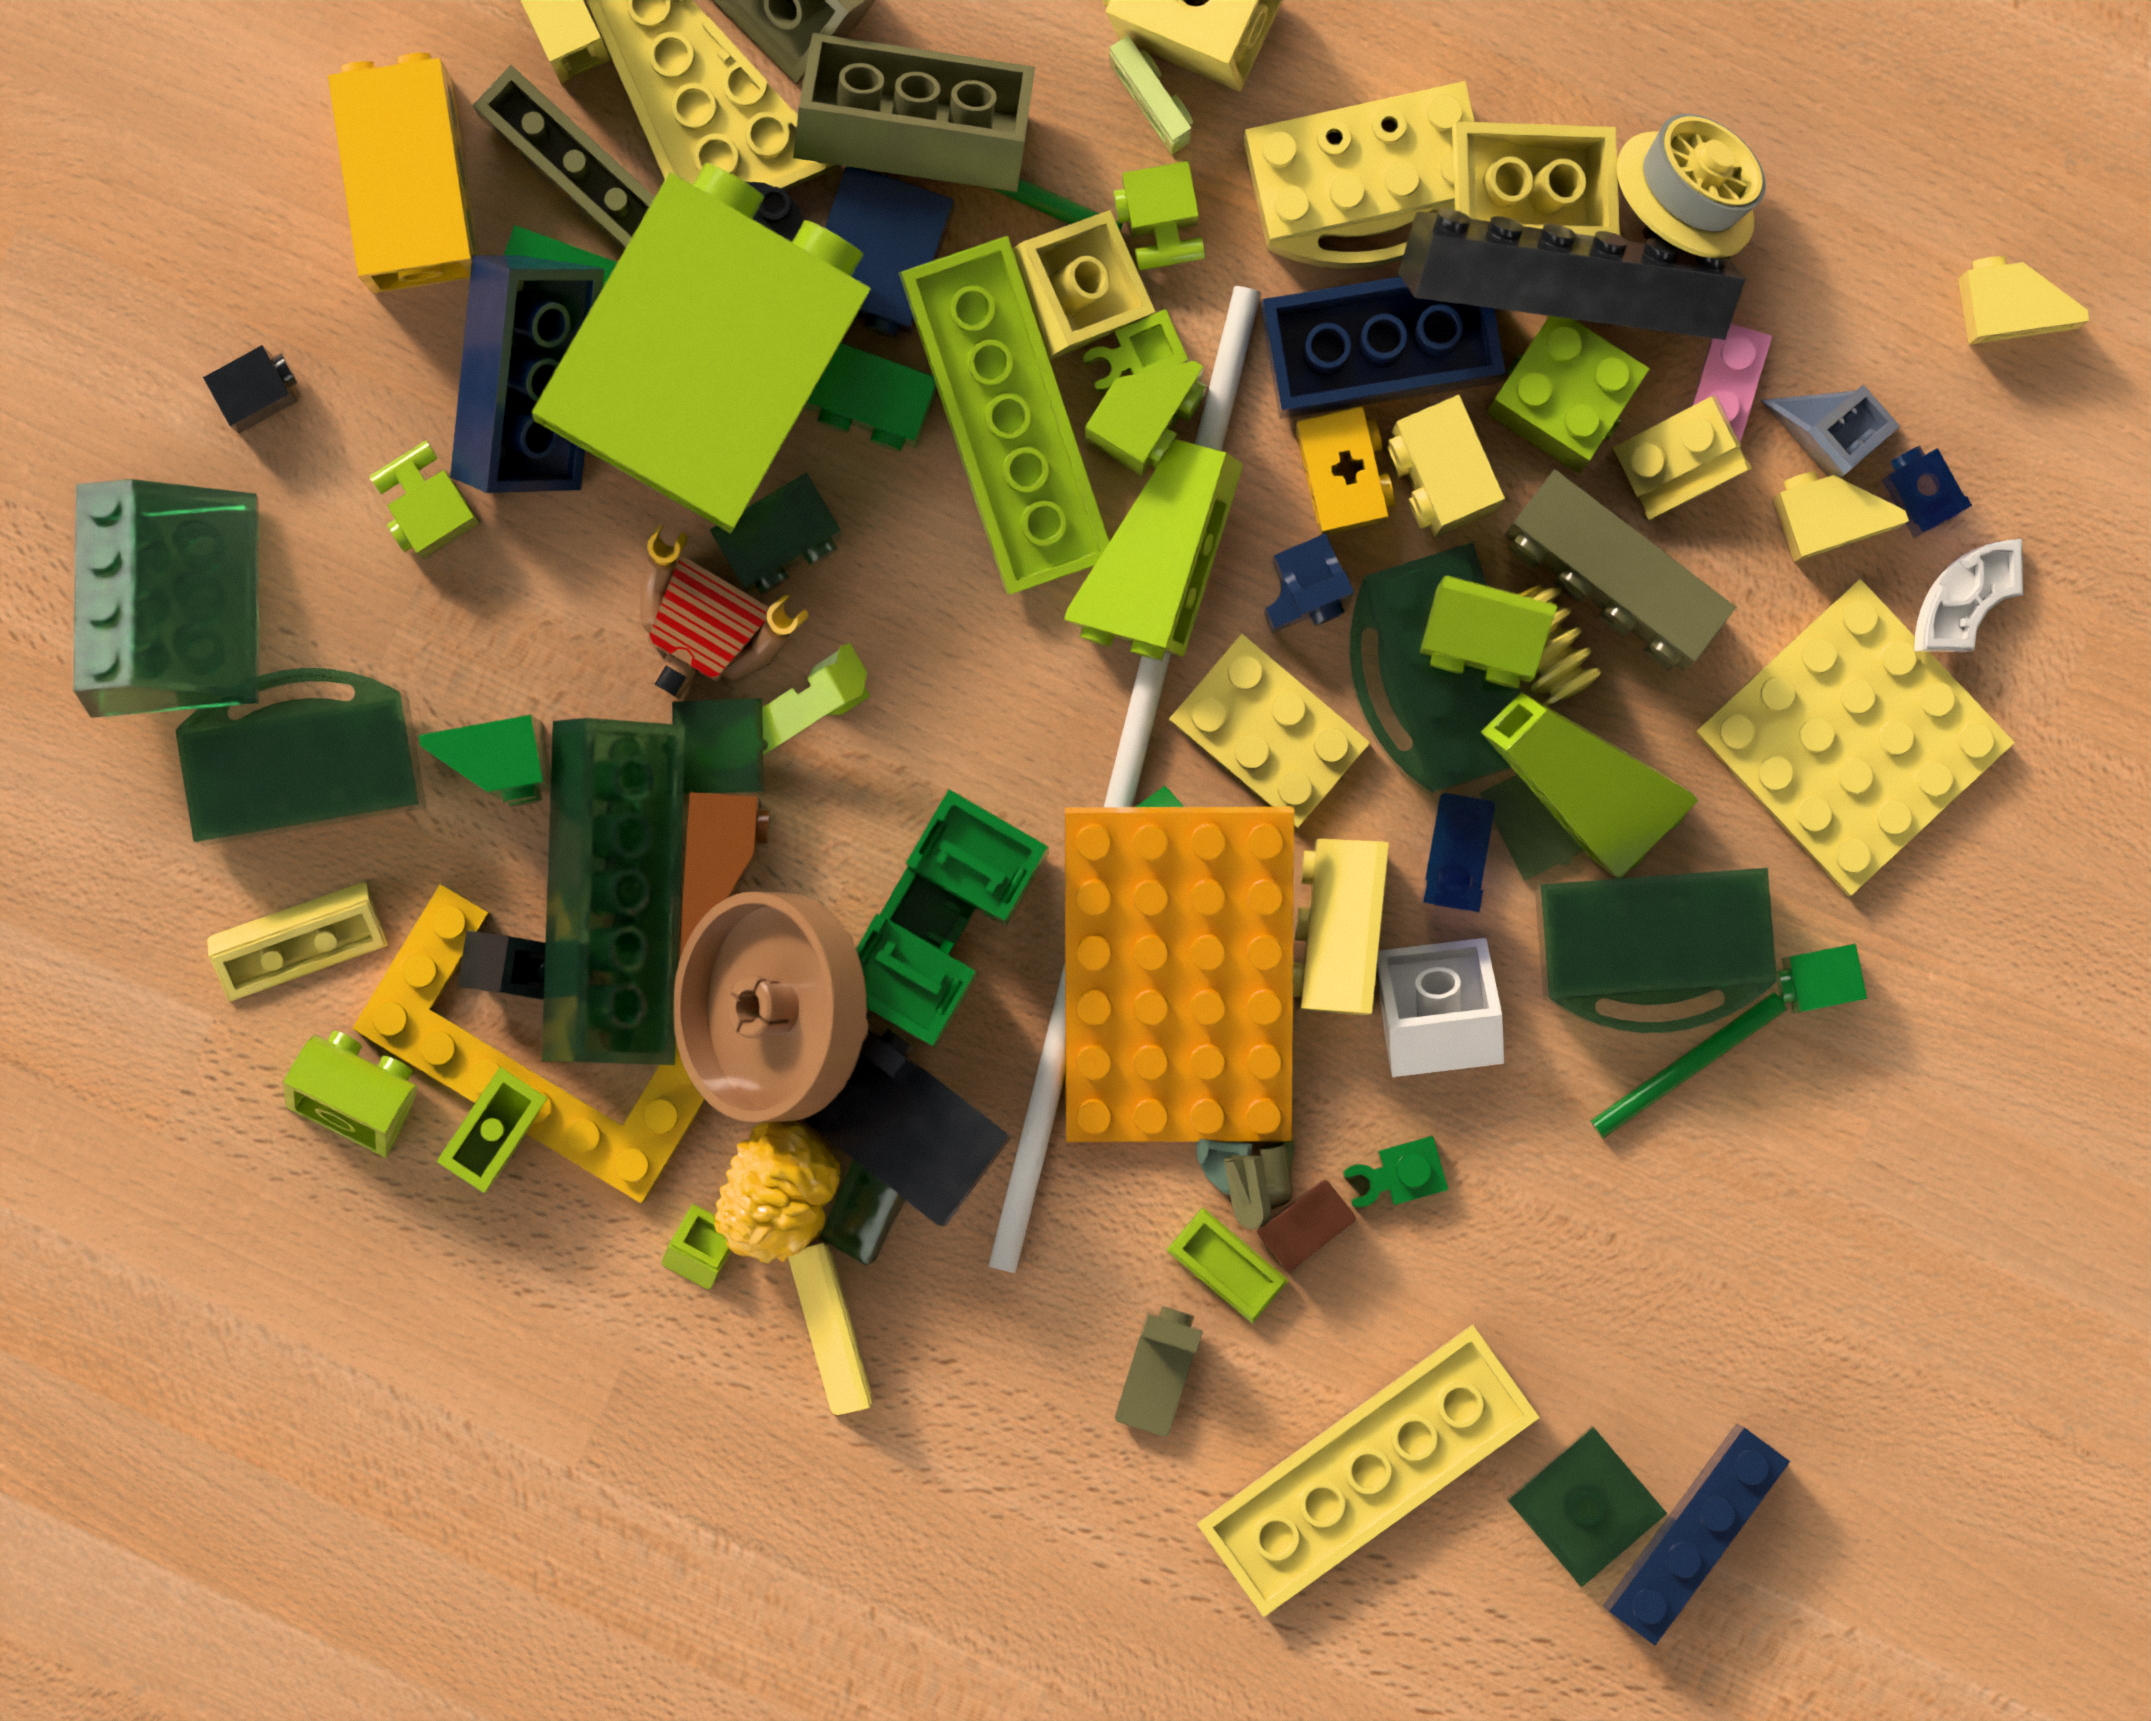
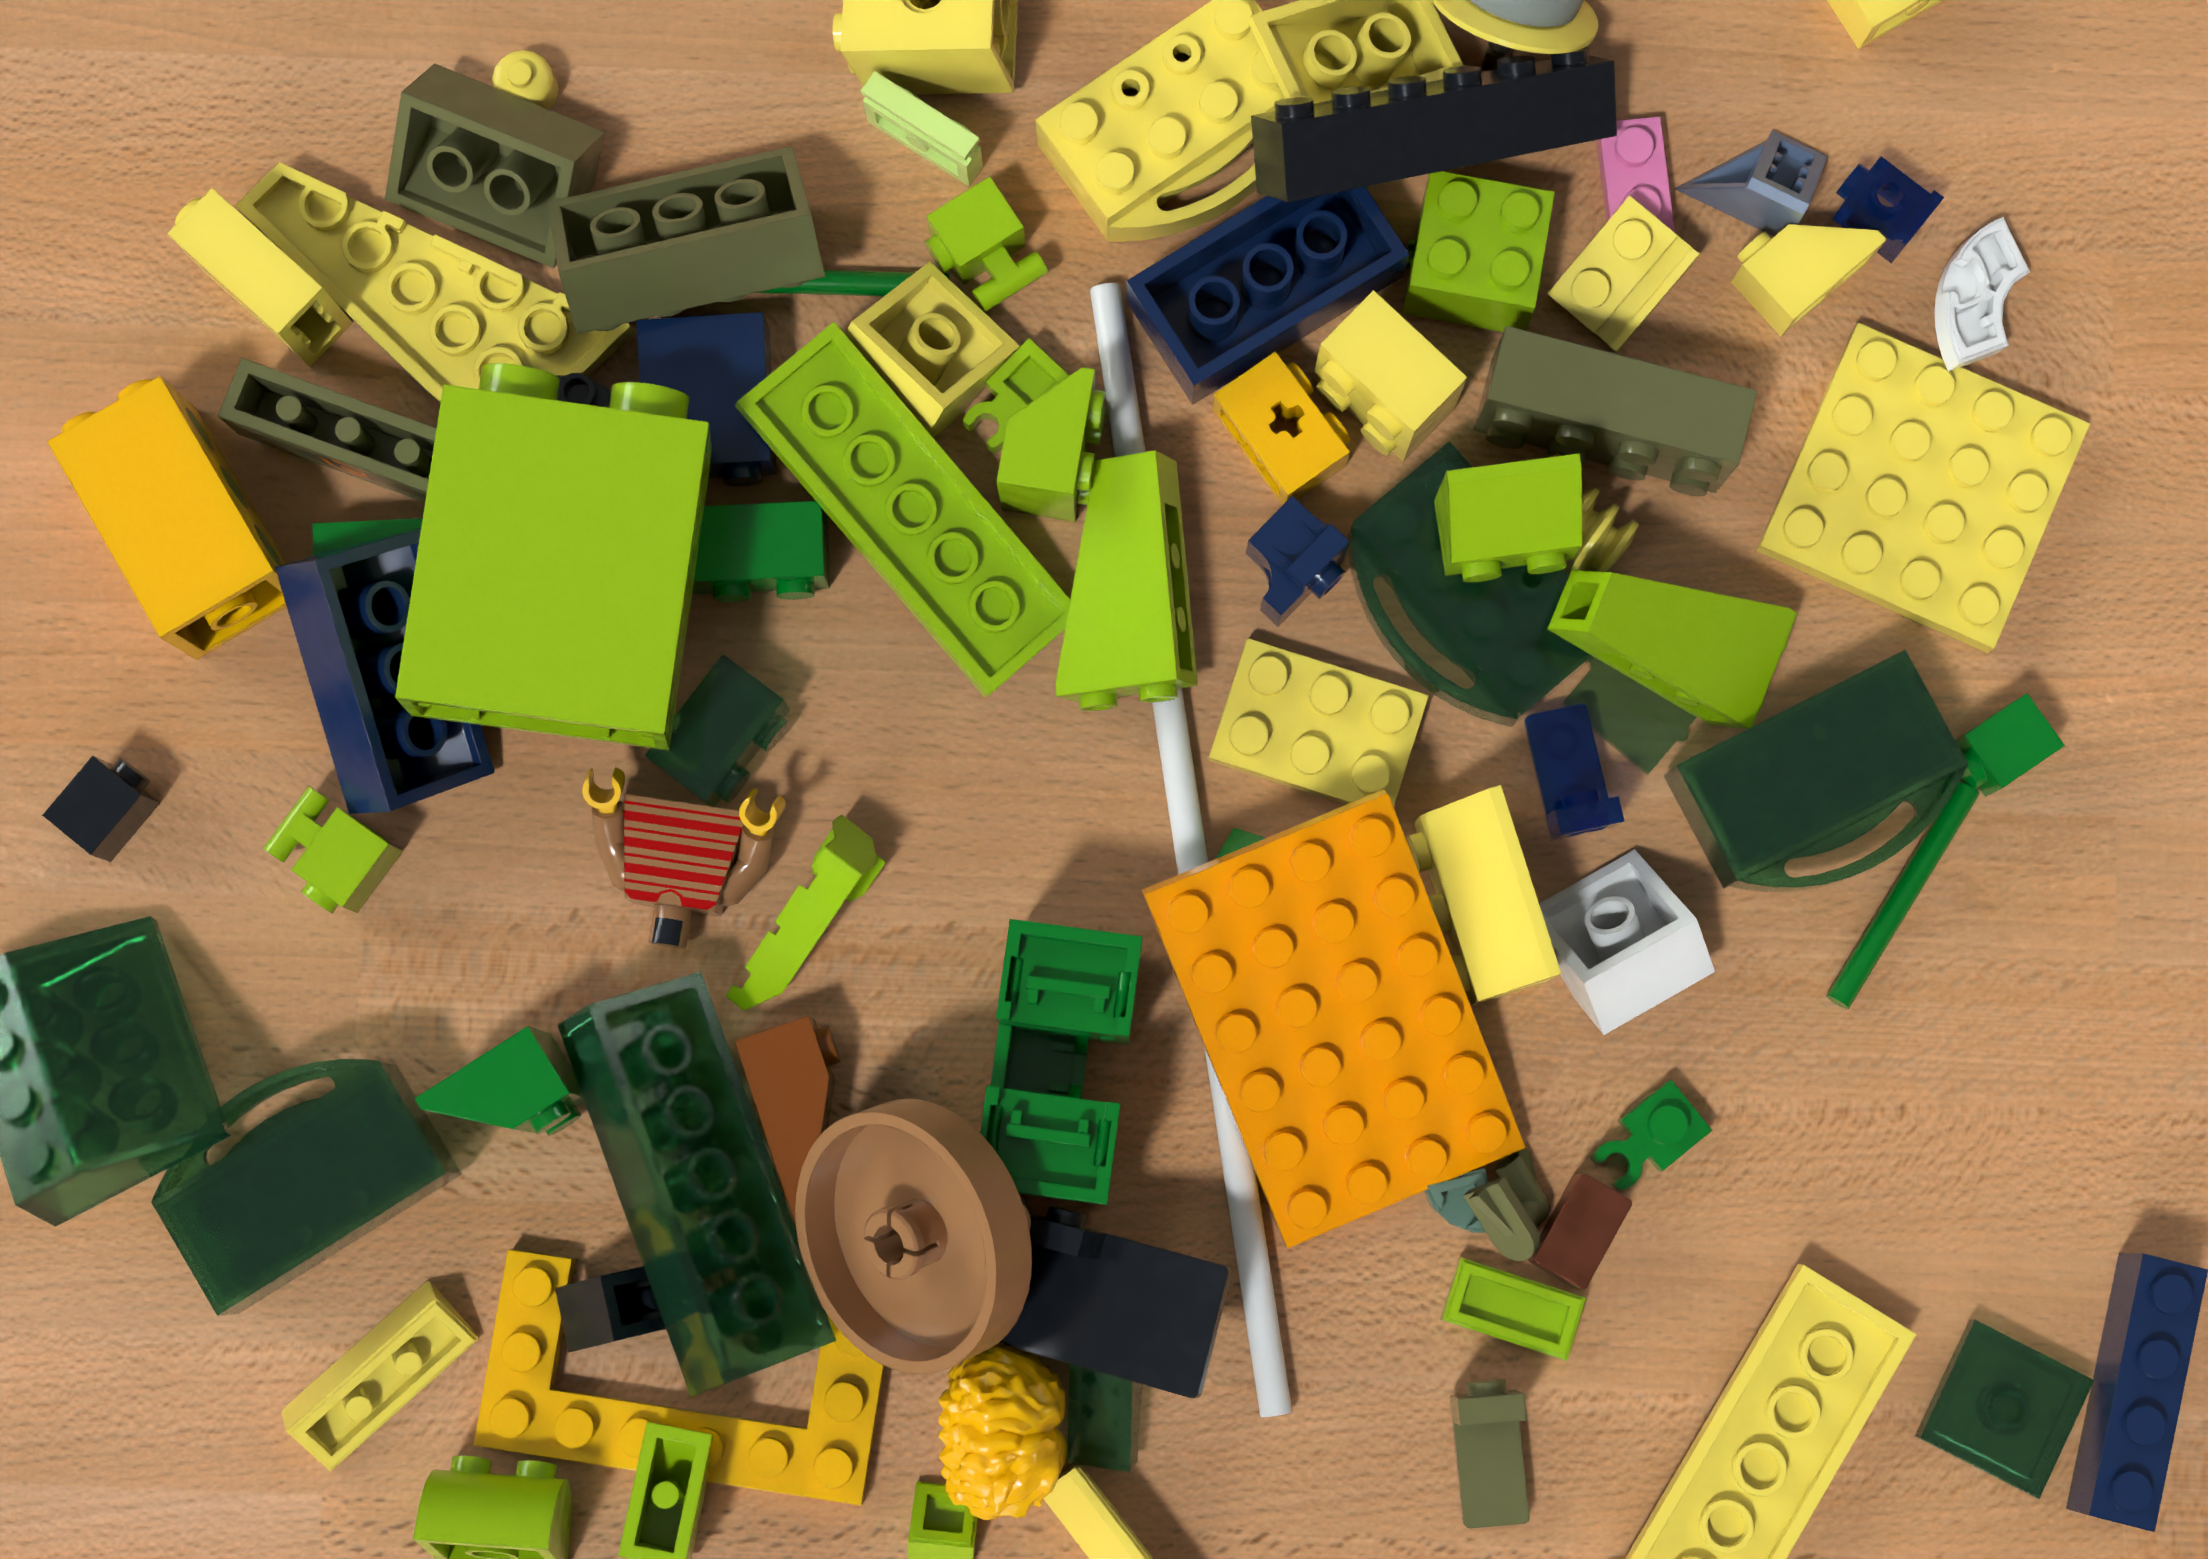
camera: 20 degrees left, 5 degrees down
clear green piece [668,698,768,794] -> none

